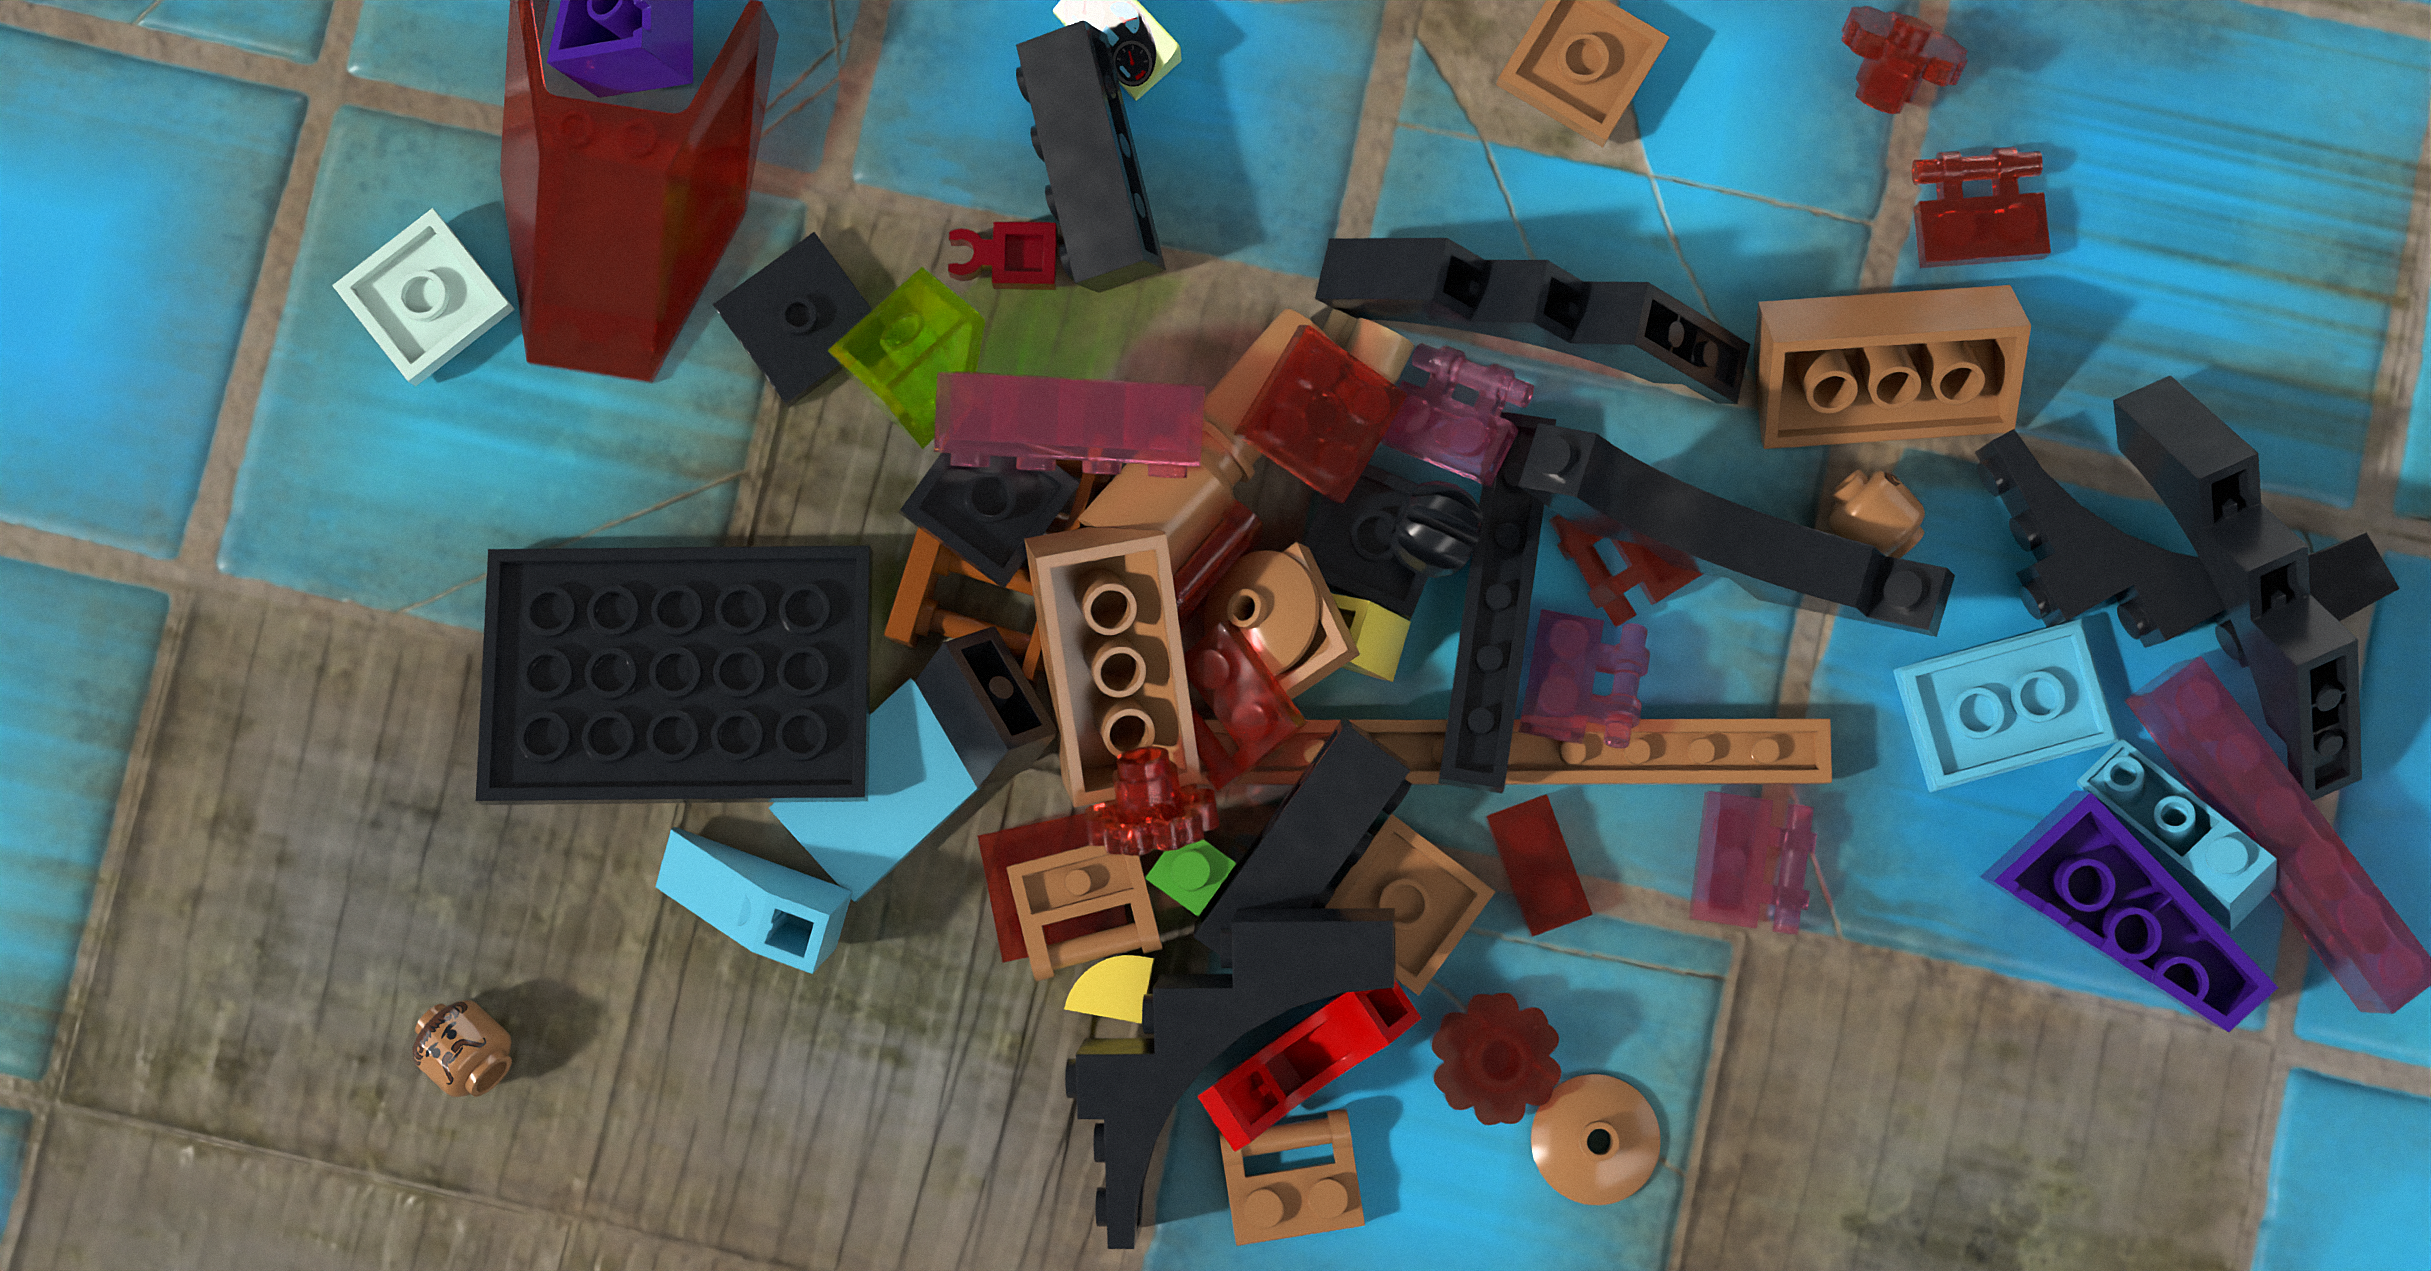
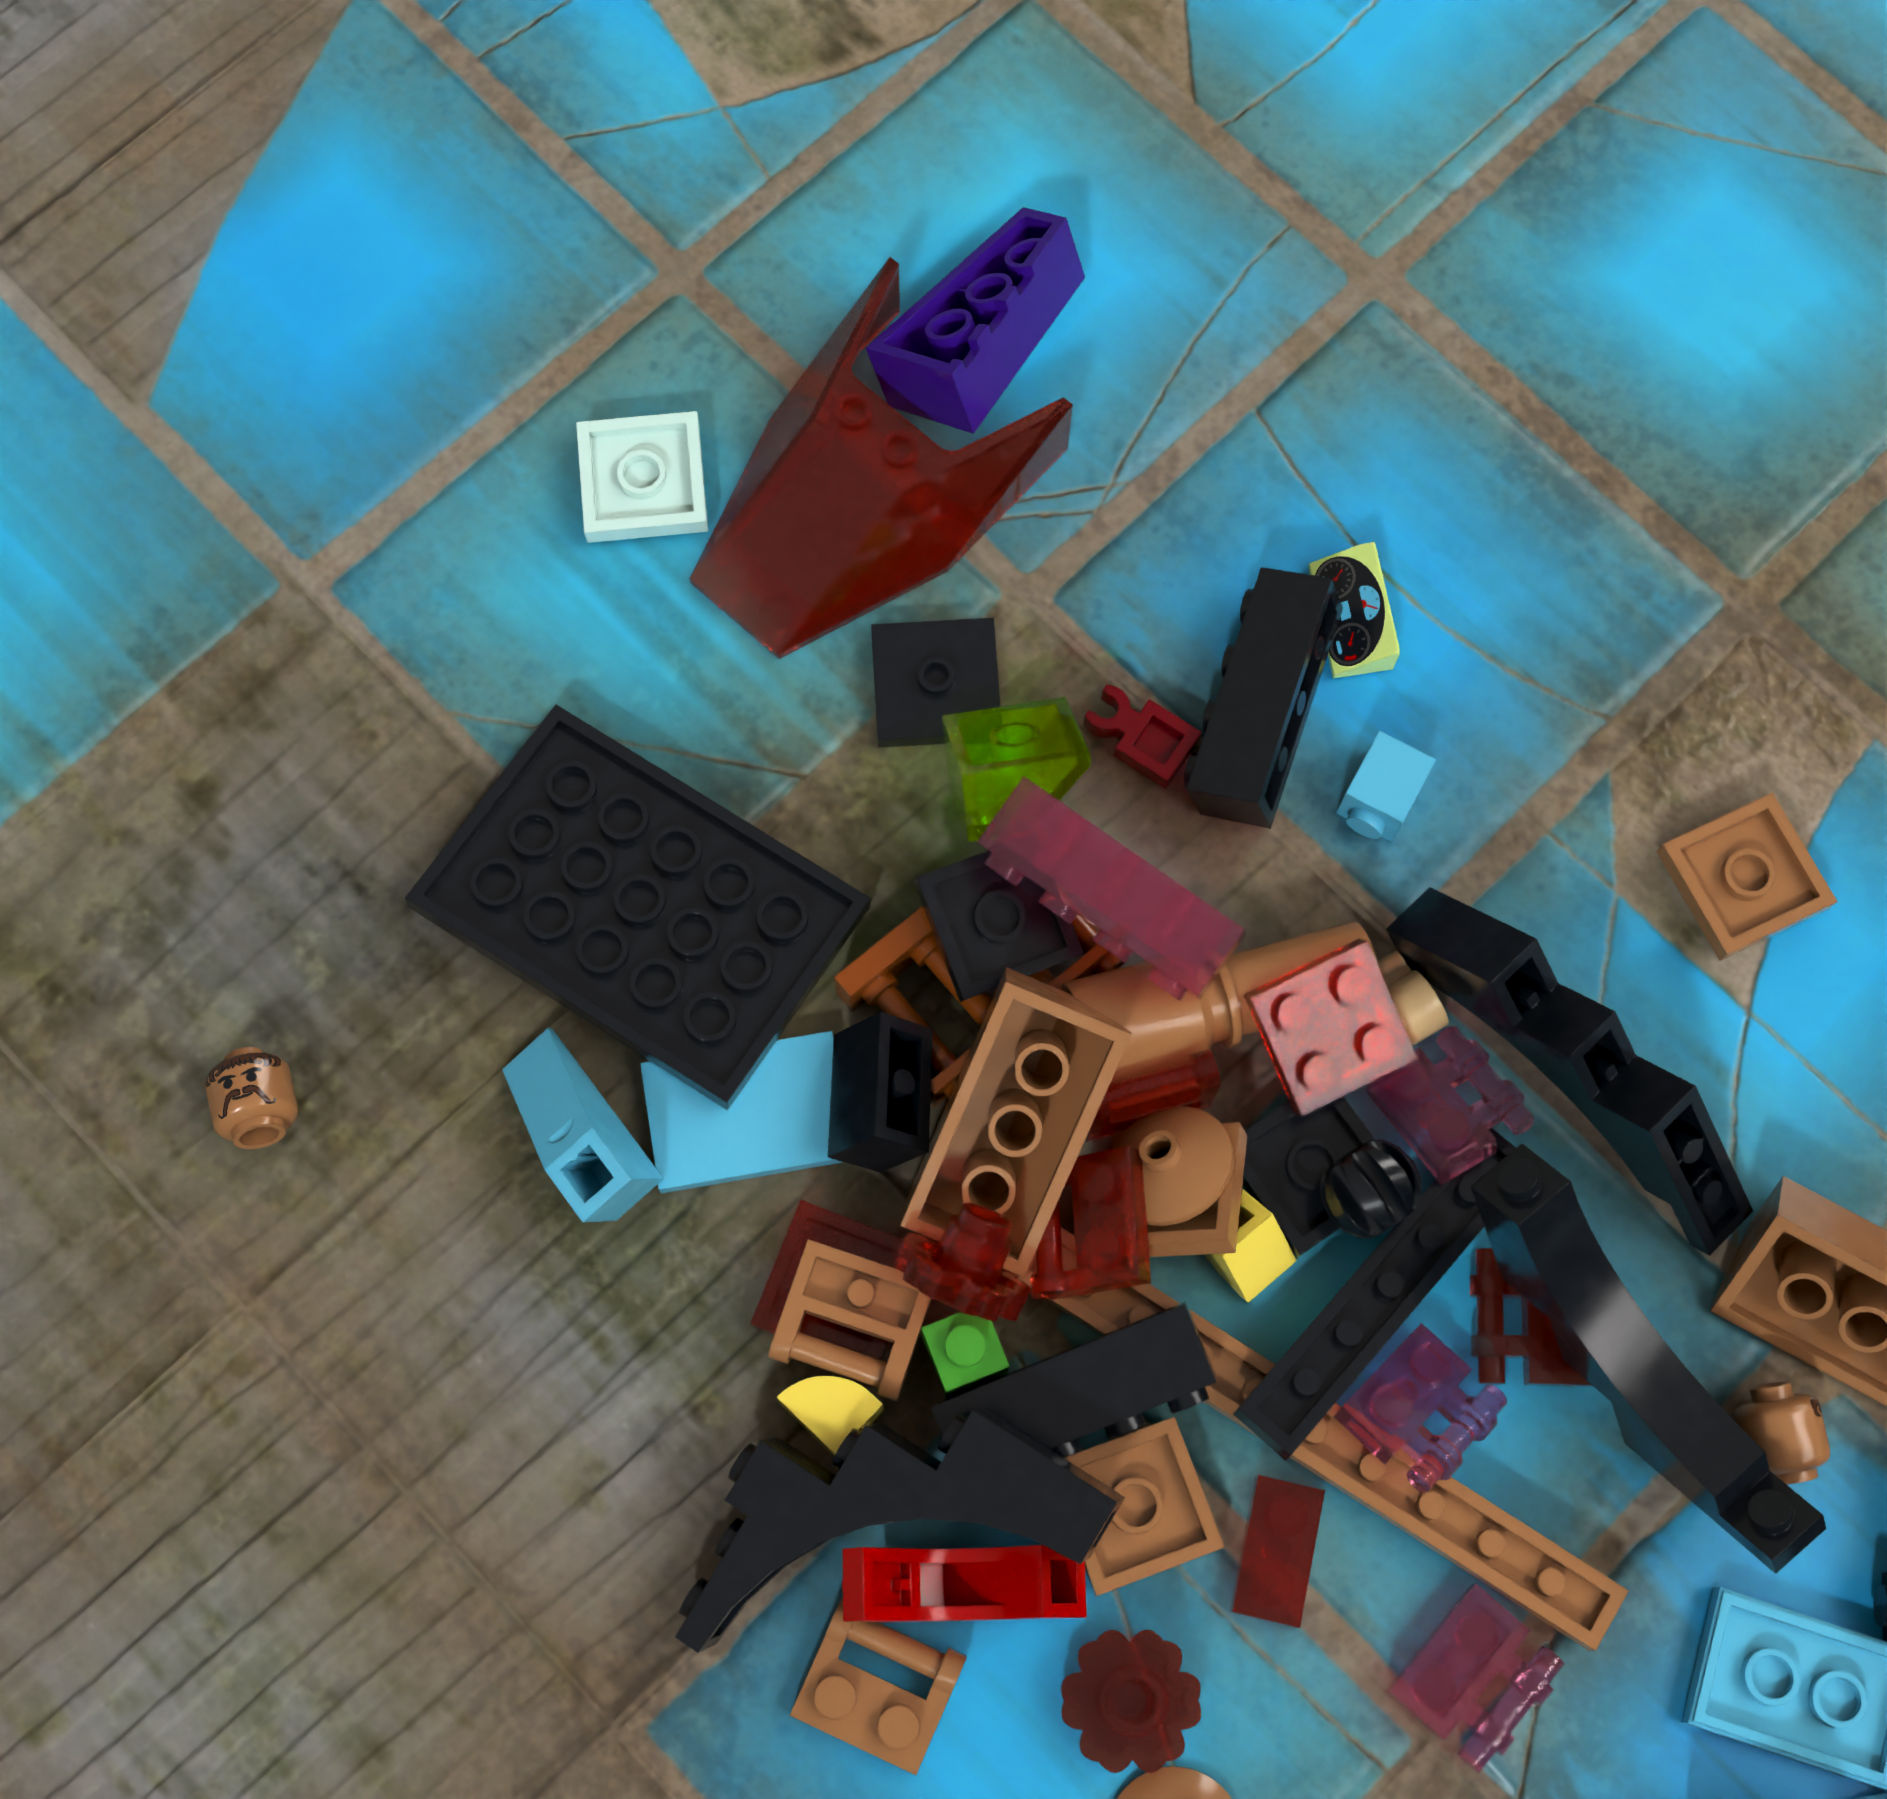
camera: 30 degrees right, 10 degrees down
none -> medium azure brick [1336,730,1436,842]

